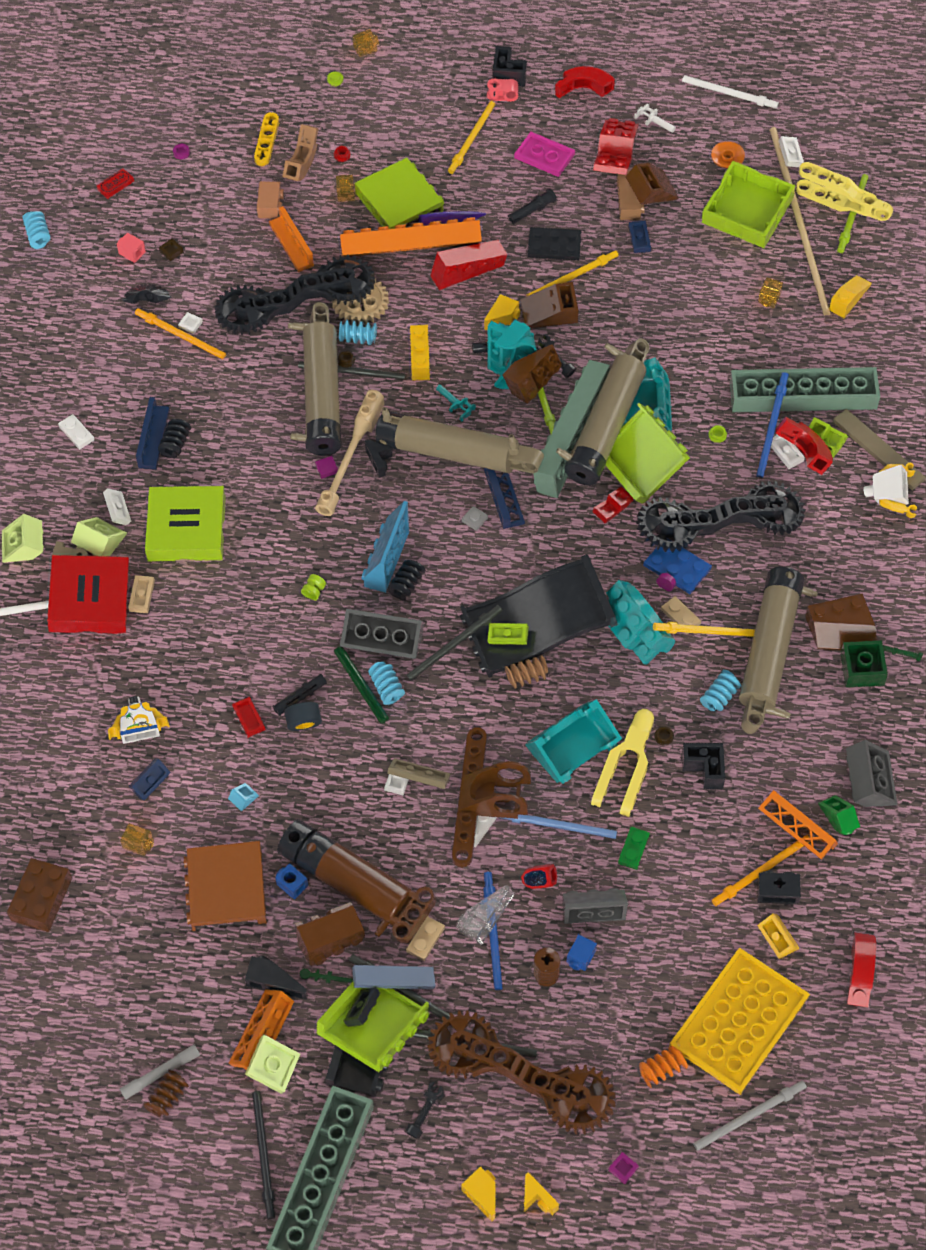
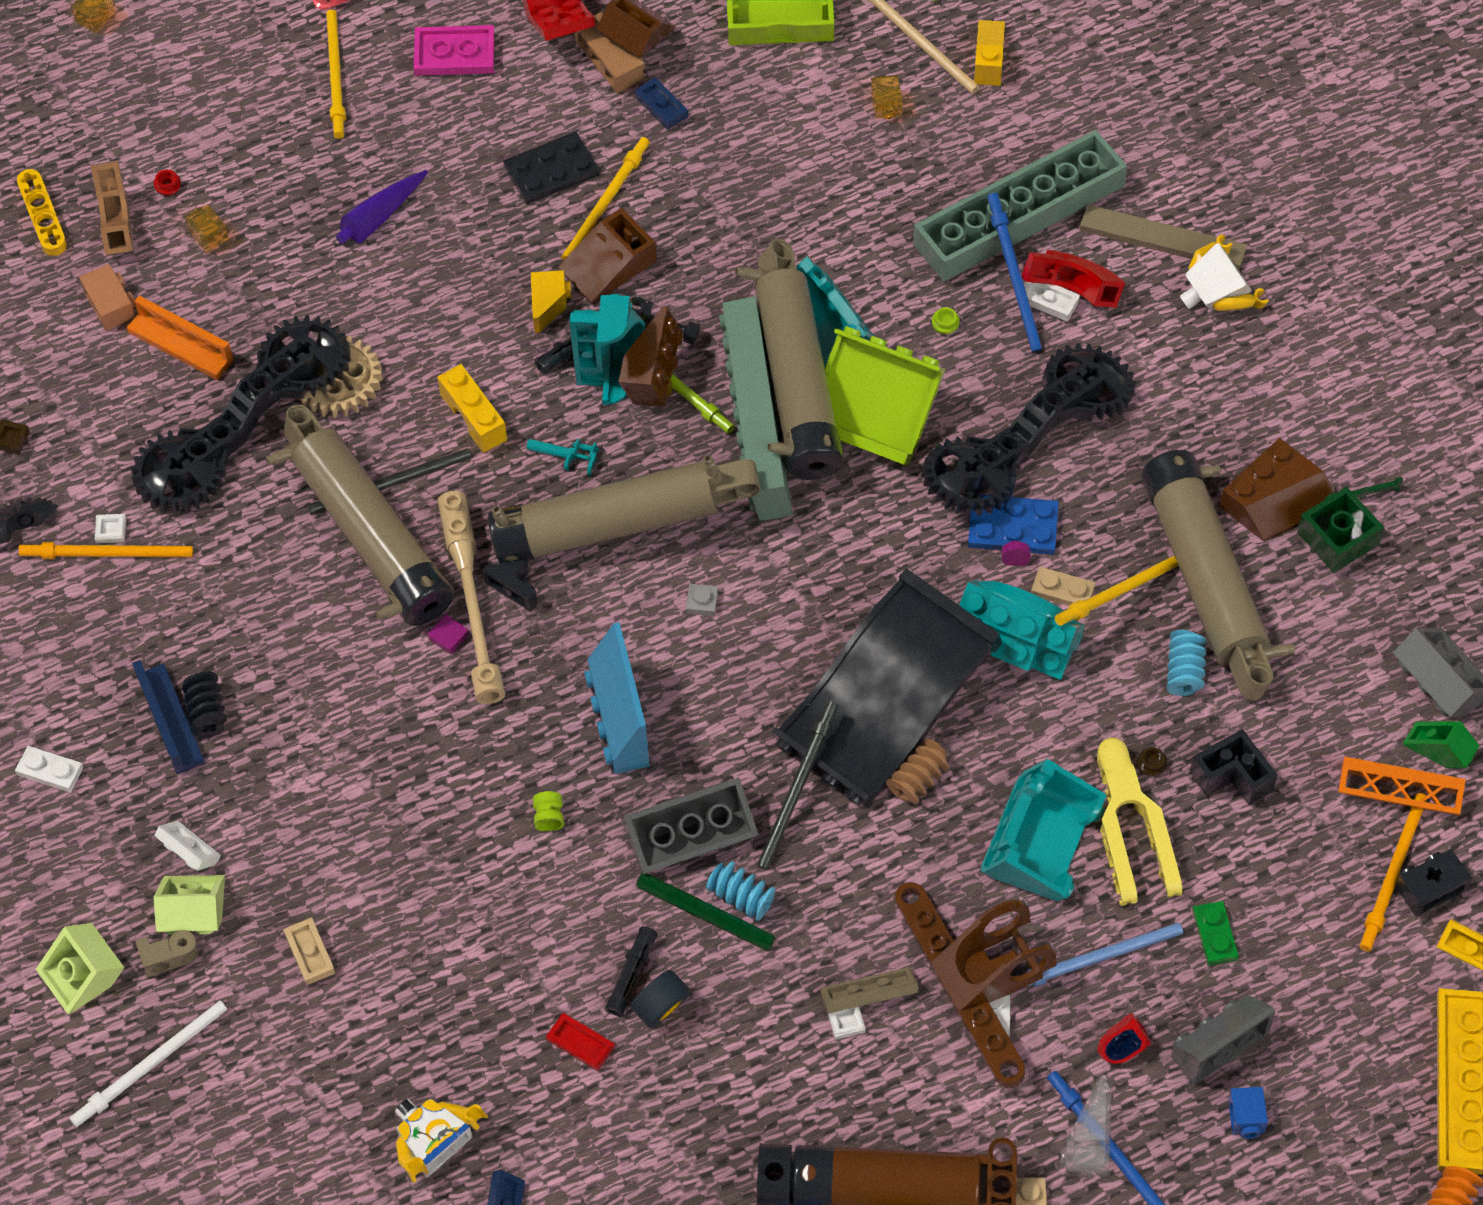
camera: 30 degrees left, 0 degrees up
red tile [47,555,129,634] -> none
lime tile [145,486,226,561] -> none
medium azure slope [228,783,259,811] -> none
lime plate [327,72,344,86] -> none
dark brown plate [337,351,355,367] -> none
medium azure piece [339,320,377,345] -> none
orange brick [340,217,482,257] -> none
lime panel [355,158,444,229] -> none
black piece [388,559,426,601] -> none
red wedge [430,240,508,290] -> none
dark blue fence [483,468,525,529] -> none
lime plate [488,623,529,645] -> none
black pin [508,188,557,225] -> none
reddish brown piece [533,948,560,987] -> none
red slope [593,487,634,523] -> none
lime slope [809,417,848,458] -> none

